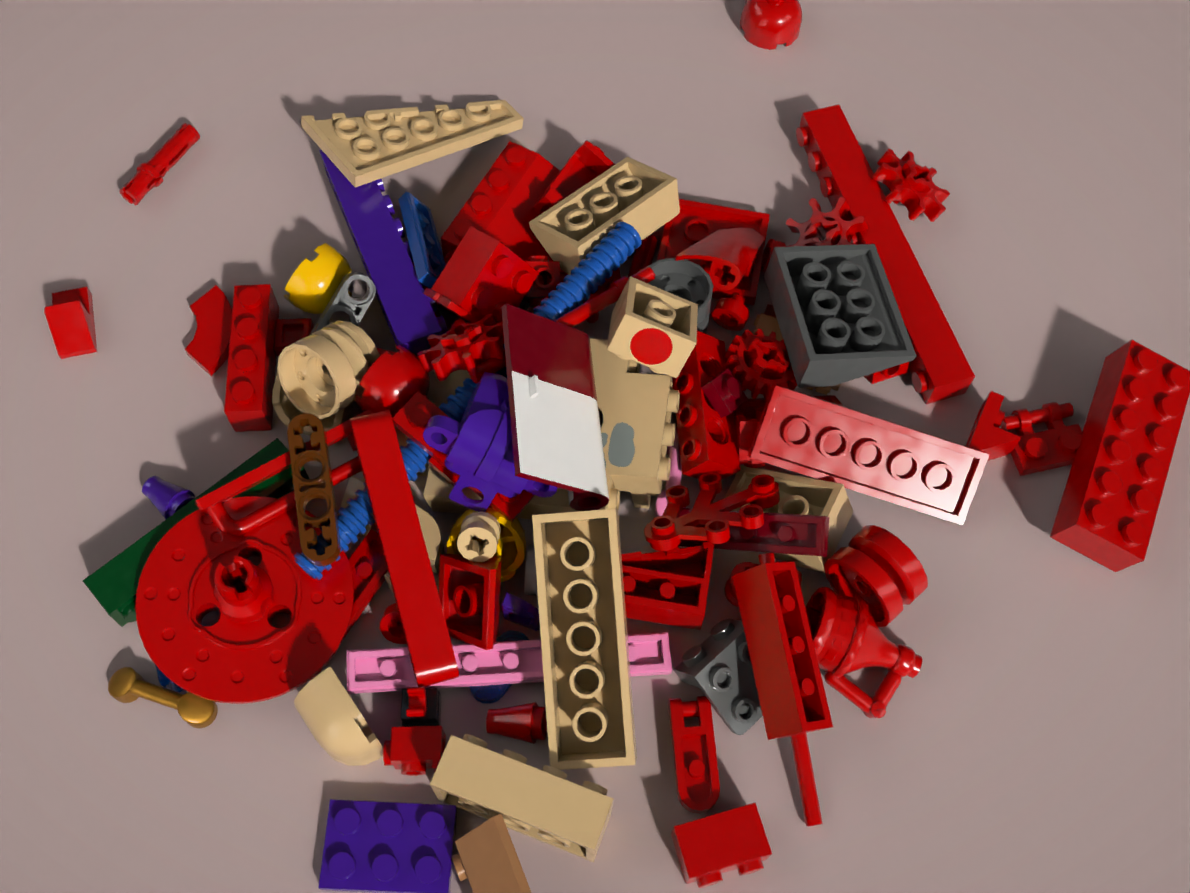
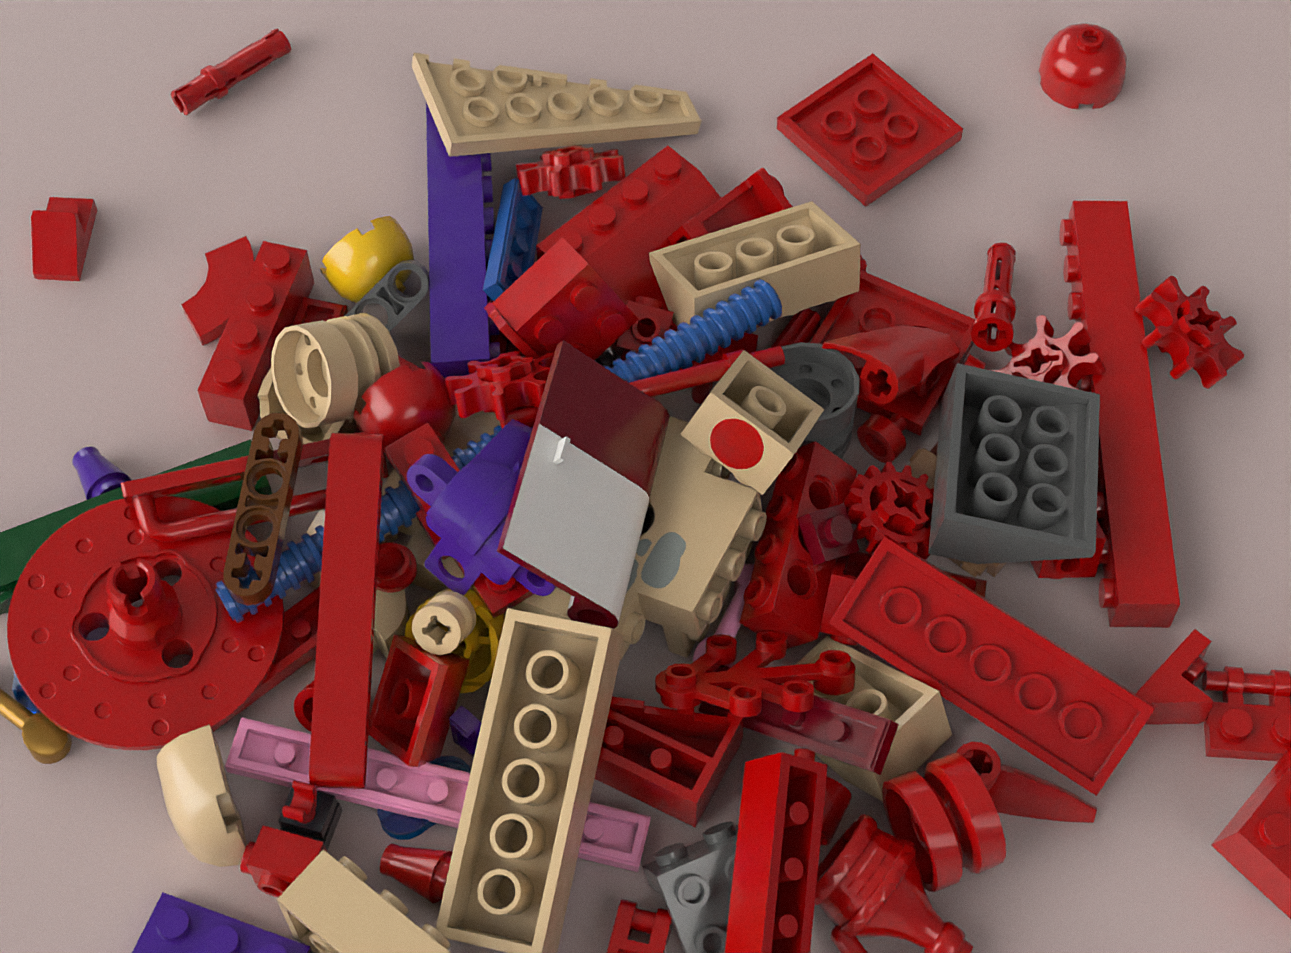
camera: 20 degrees right, 5 degrees down
none -> red plate [377,542,418,593]
none -> red gear [515,145,626,199]
none -> red plate [776,53,963,207]
none -> red piece [956,741,1097,823]
none -> red pin [971,242,1017,352]

